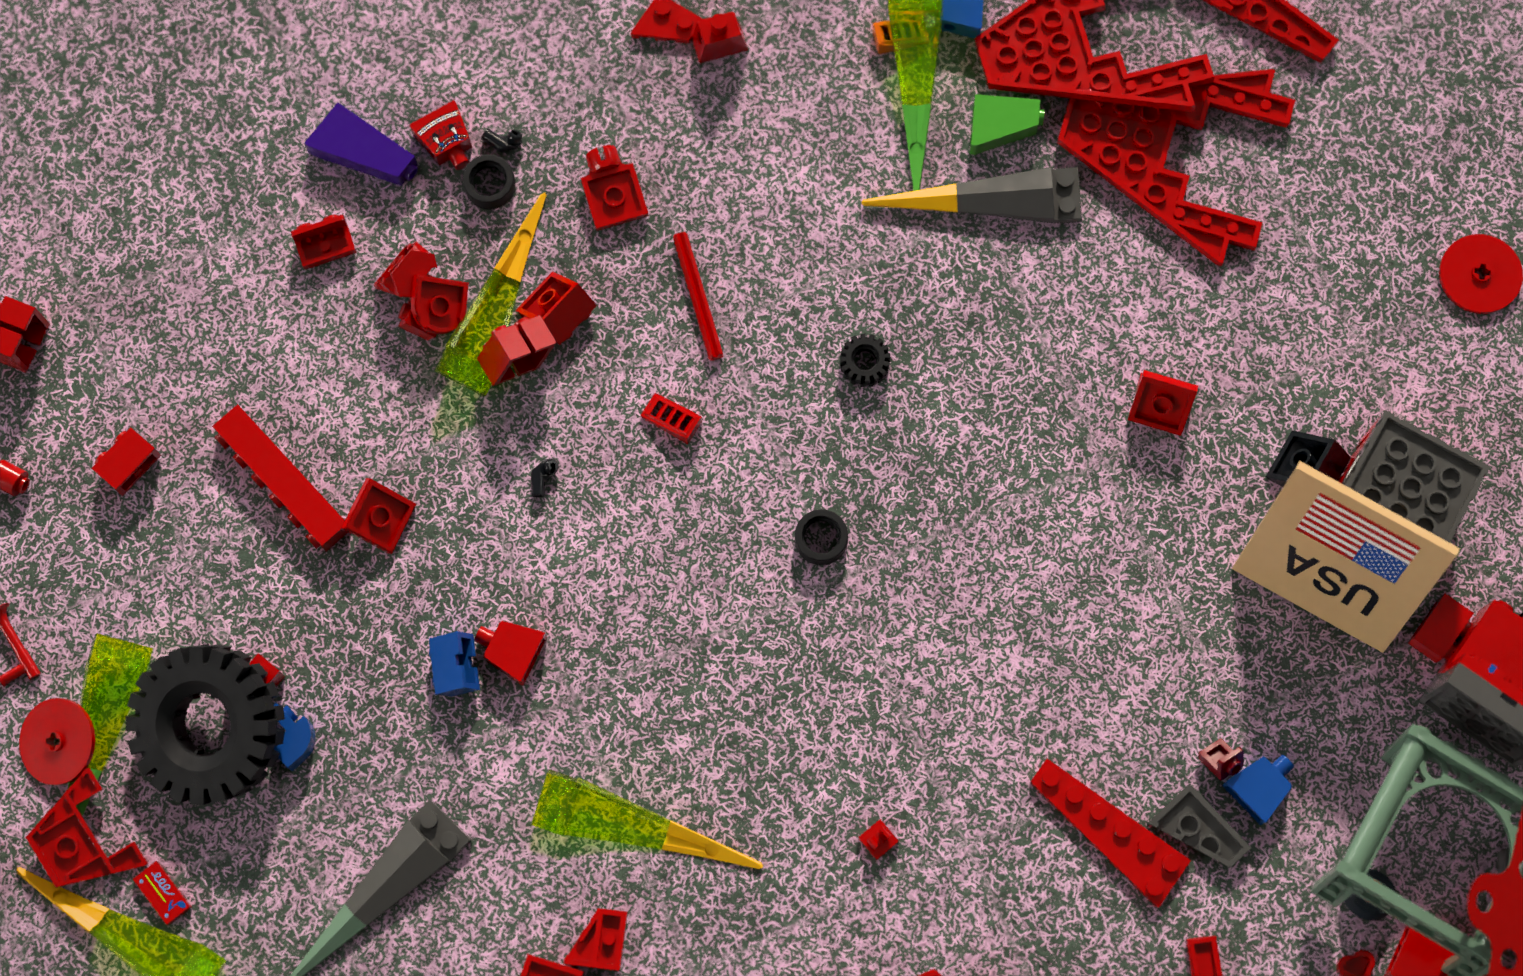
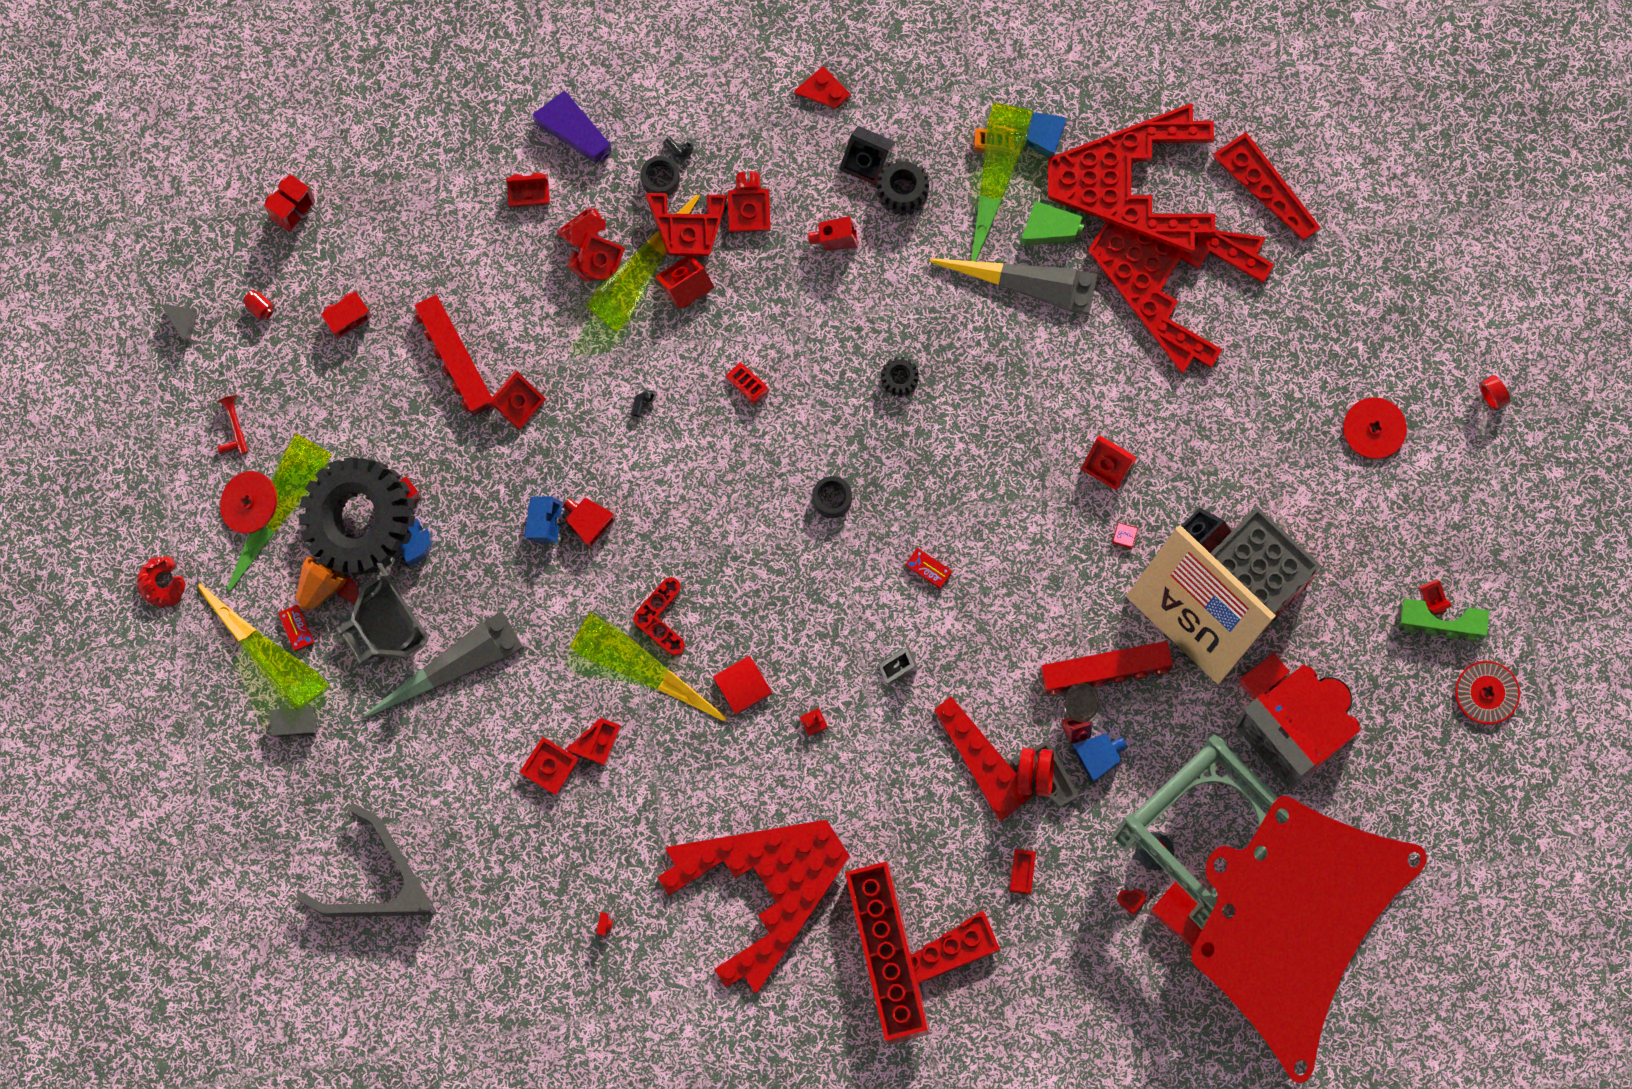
camera: 15 degrees right, 0 degrees up
red wing [25,767,148,887] -> none
red torso [409,100,472,170] -> none
red piece [477,315,556,386] -> none
red axle [673,232,723,361] -> none
red torso [692,12,748,64] -> none
none -> orange cone [295,556,347,611]
none -> dark grey piece [336,563,429,666]
none -> red tile [337,576,359,604]
none -> red beam [633,577,685,656]
none -> red wing [645,193,728,256]
none -> red slope [713,655,773,715]
none -> red torso [808,216,858,251]
none -> black slope [839,126,896,186]
none -> black tyre [877,158,929,216]
none -> dark grey slope [878,647,918,684]
none -> red tile [905,548,952,589]
none -> red wheel [1018,748,1054,797]
none -> red brick [1040,641,1173,696]
none -> clear smoke piece [1064,683,1100,722]
none -> bright pink tile [1112,522,1138,549]

